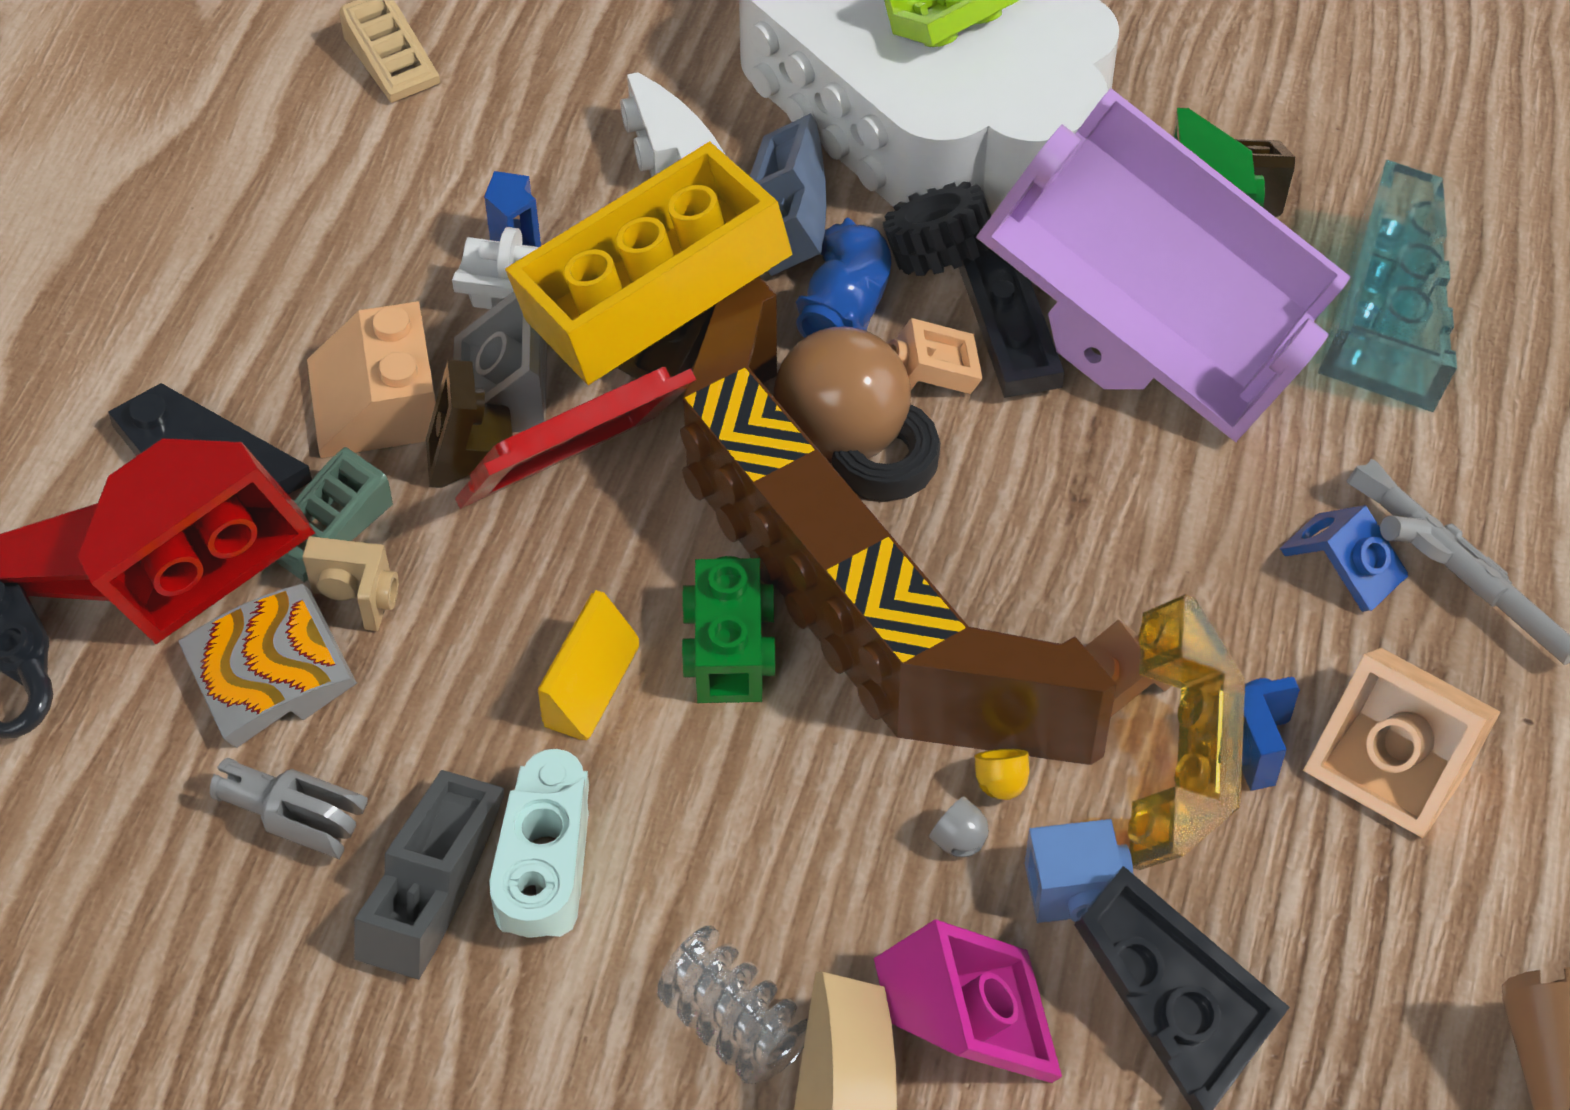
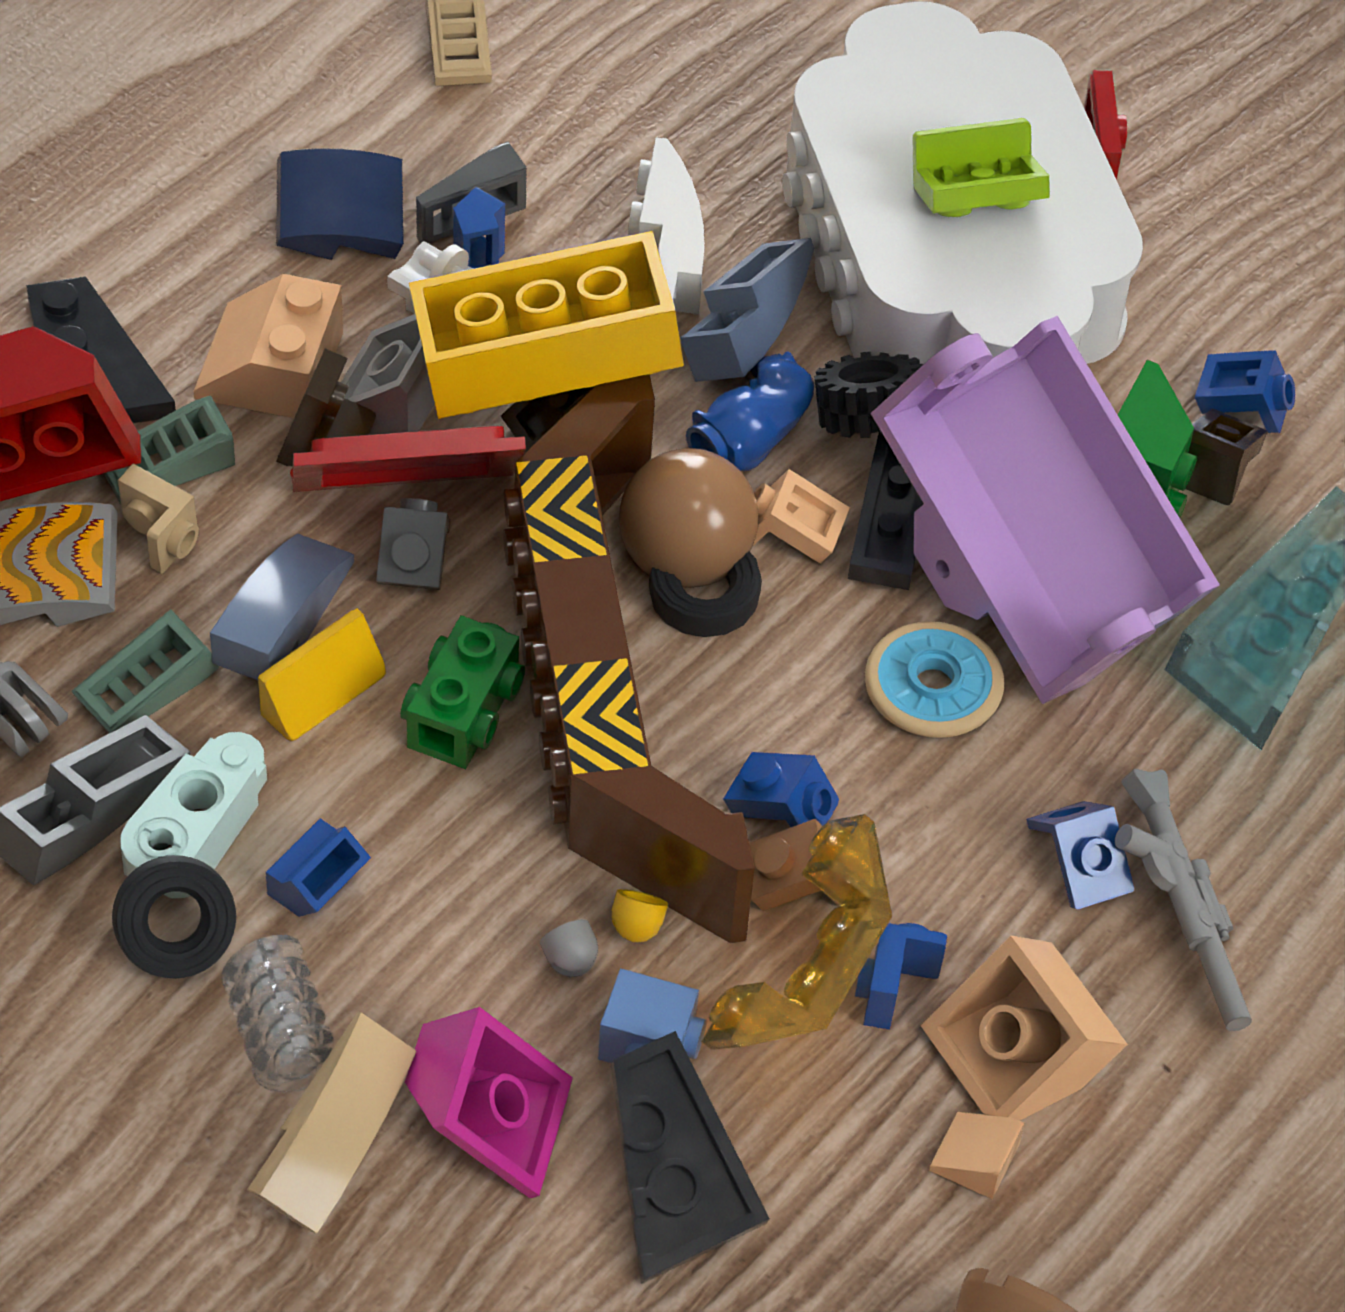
camera: 20 degrees right, 0 degrees up
none -> sand green slope [72,609,219,733]
none -> black tyre [112,855,236,979]
none -> sand blue slope [210,534,354,680]
none -> blue piece [266,818,371,917]
none -> dark blue slope [276,148,404,260]
none -> dark grey bracket [376,498,451,590]
none -> dark grey slope [416,142,527,244]
none -> blue bracket [723,752,839,828]
none -> medium azure wheel [865,622,1004,738]
none -> light nougat slope [929,1112,1025,1199]
none -> blue bracket [1195,350,1295,433]

